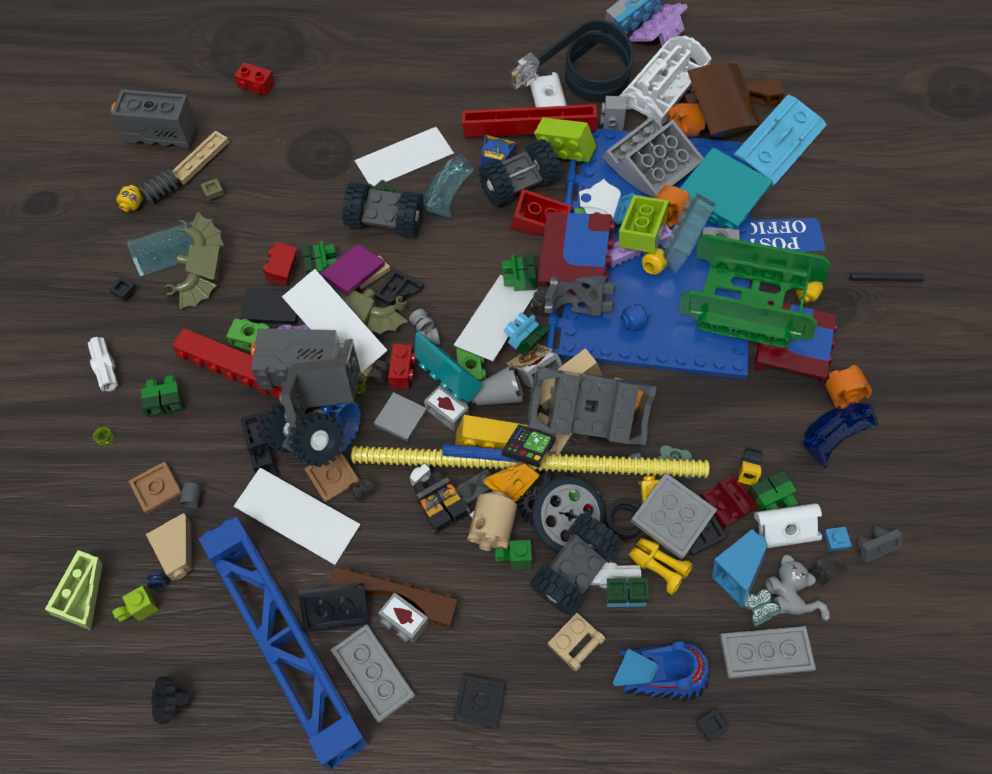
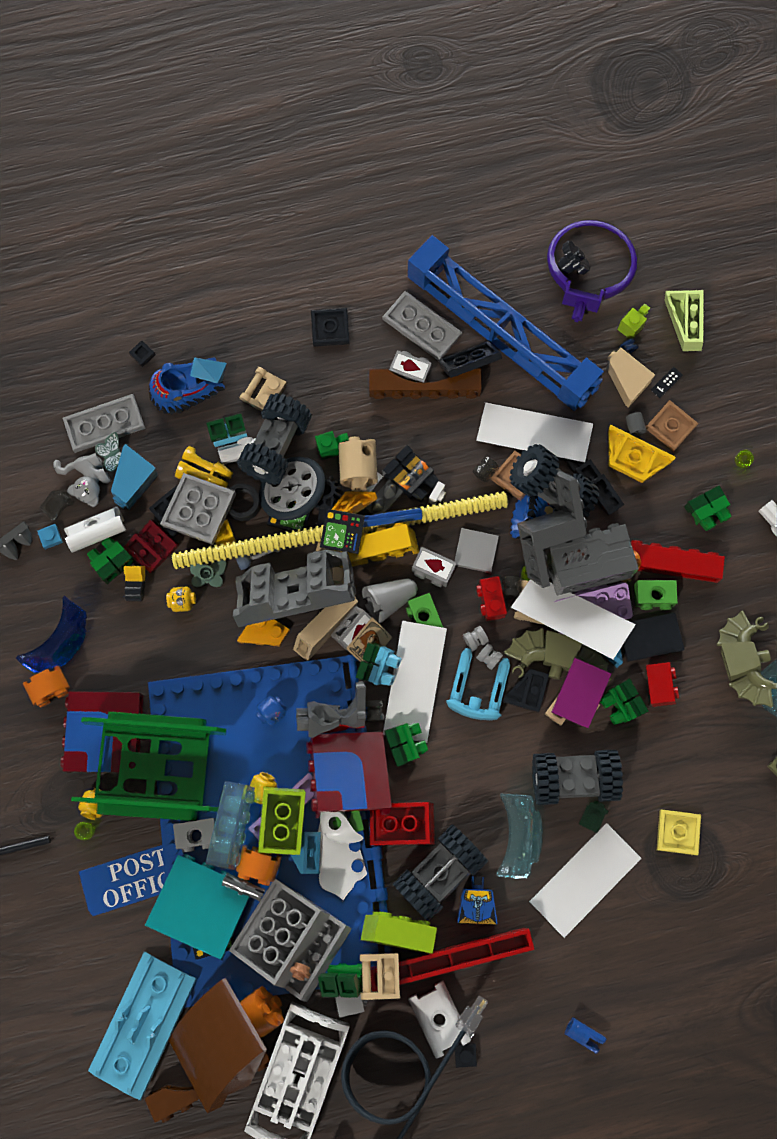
camera: 165 degrees right, 15 degrees up
teal slope [415,332,483,403] -> none
none -> yellow head [166,586,196,612]
none -> dark grey pin [222,873,265,902]
none -> nougat plate [290,962,311,981]
none -> dark green hips [318,963,363,998]
none -> tan plate [360,953,400,1000]
none -> medium azure piece [446,648,510,720]
none -> dark purple brick [547,220,637,322]
none -> blue hinge [565,1018,607,1054]
none -> yellow wing [608,425,676,483]
none -> black sticker [651,367,683,398]
none -> light yellow tile [657,810,701,855]

